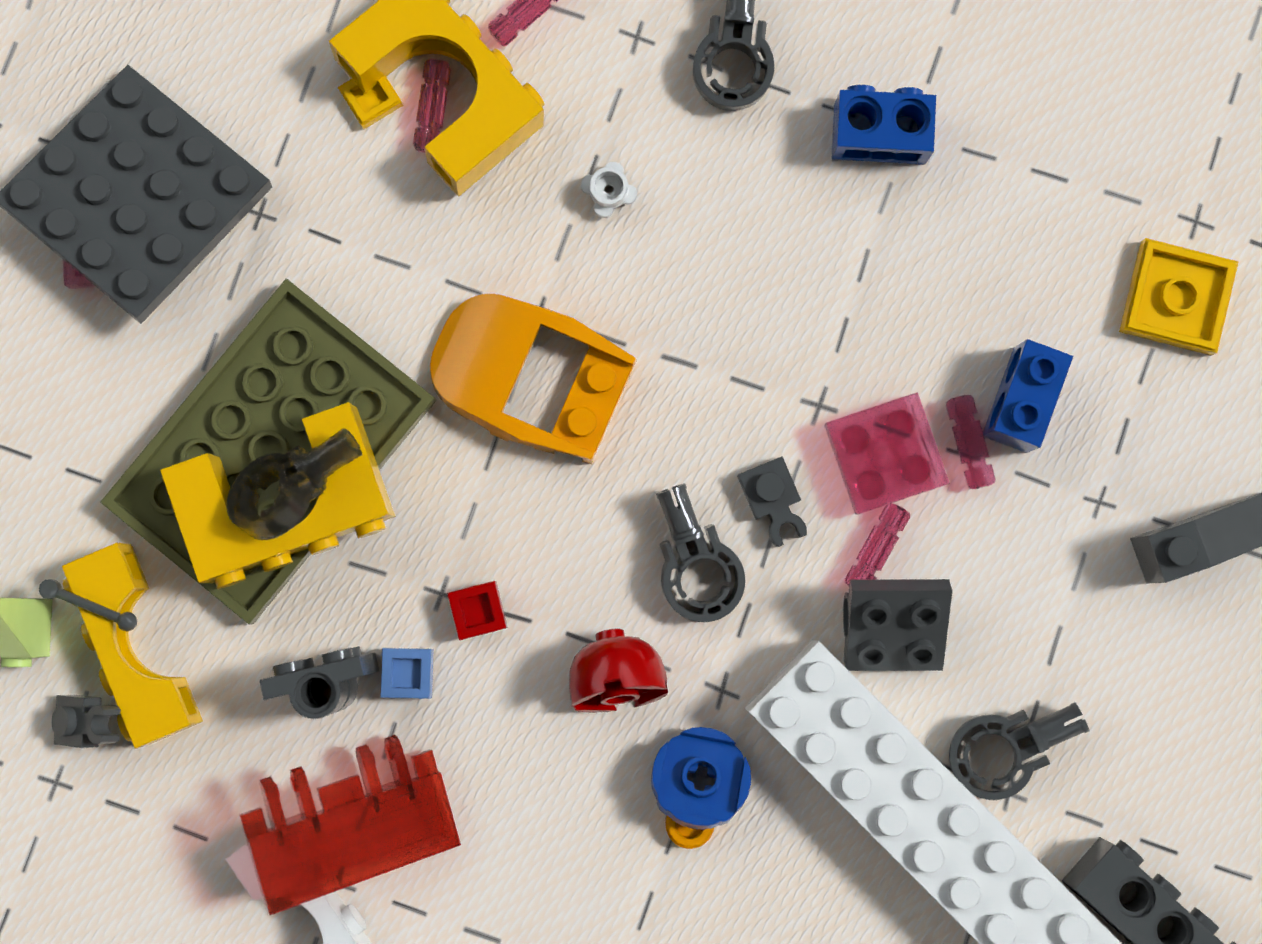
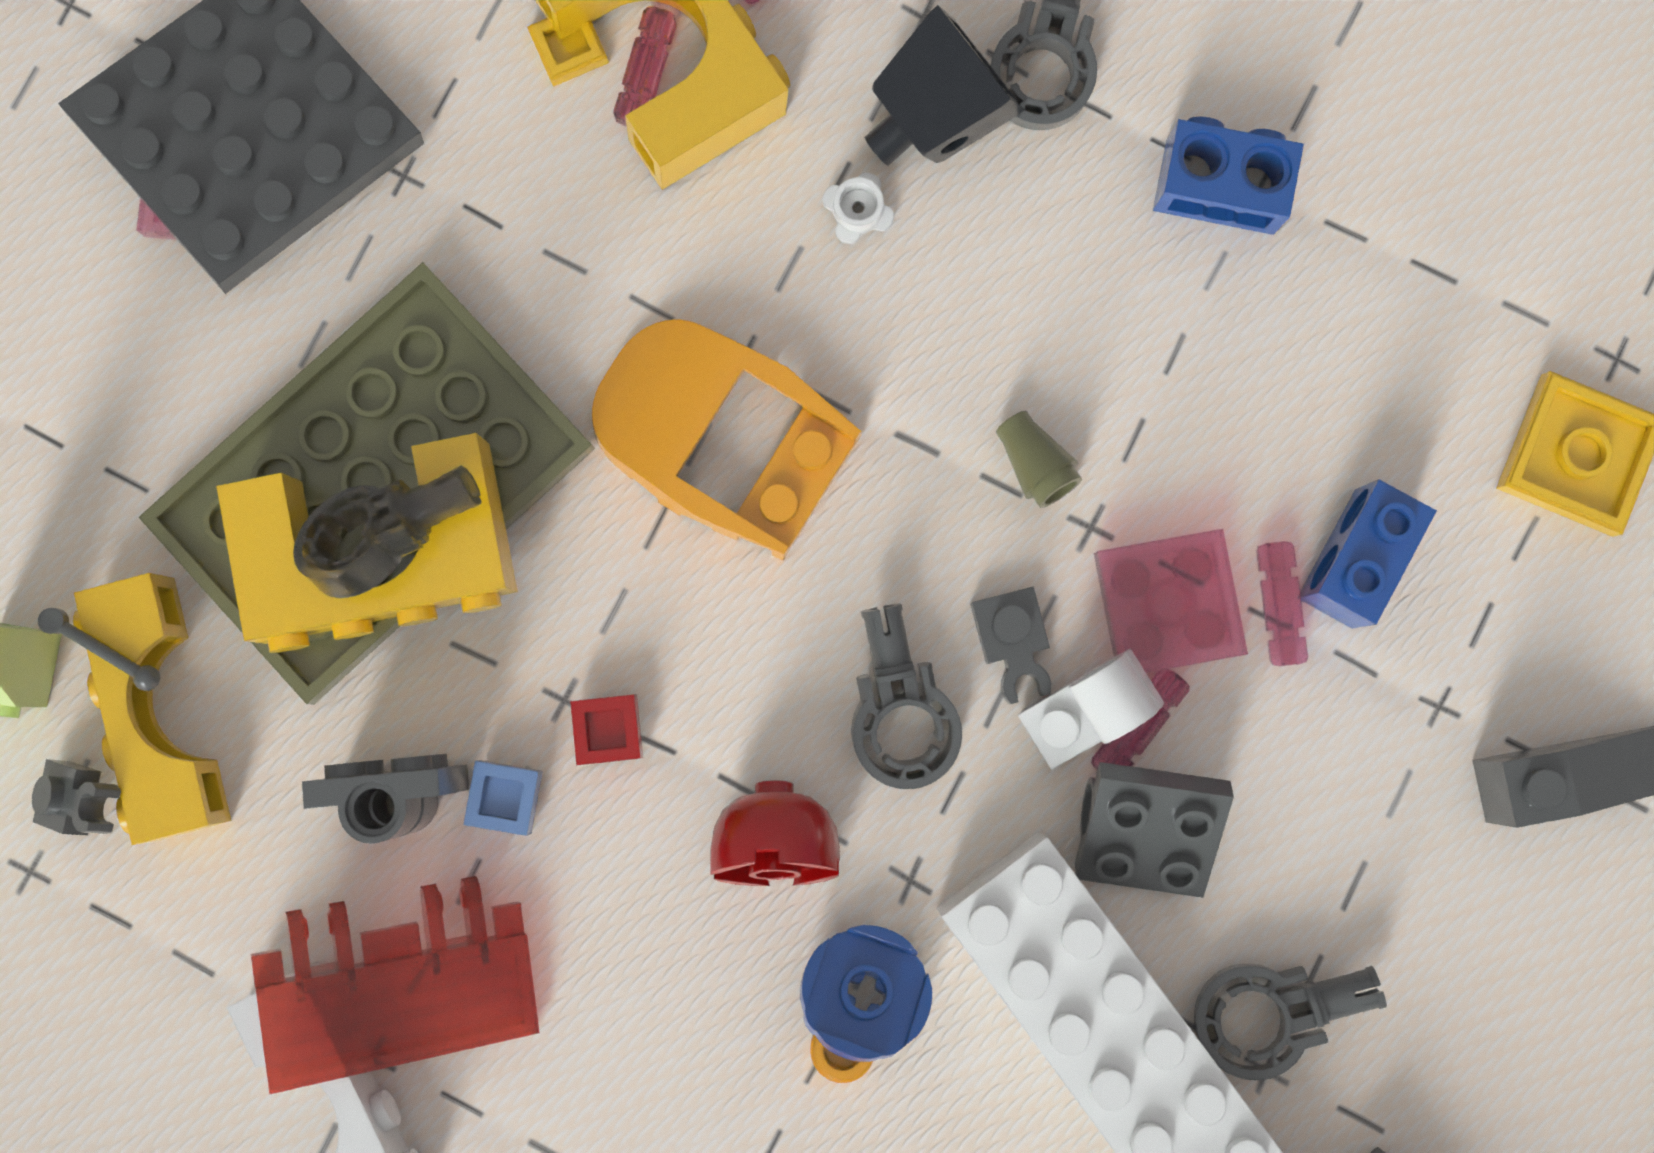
camera: 10 degrees right, 0 degrees up
none -> black torso [864,5,1025,166]
none -> olive cone [996,411,1082,508]
none -> white plate [1018,648,1164,770]

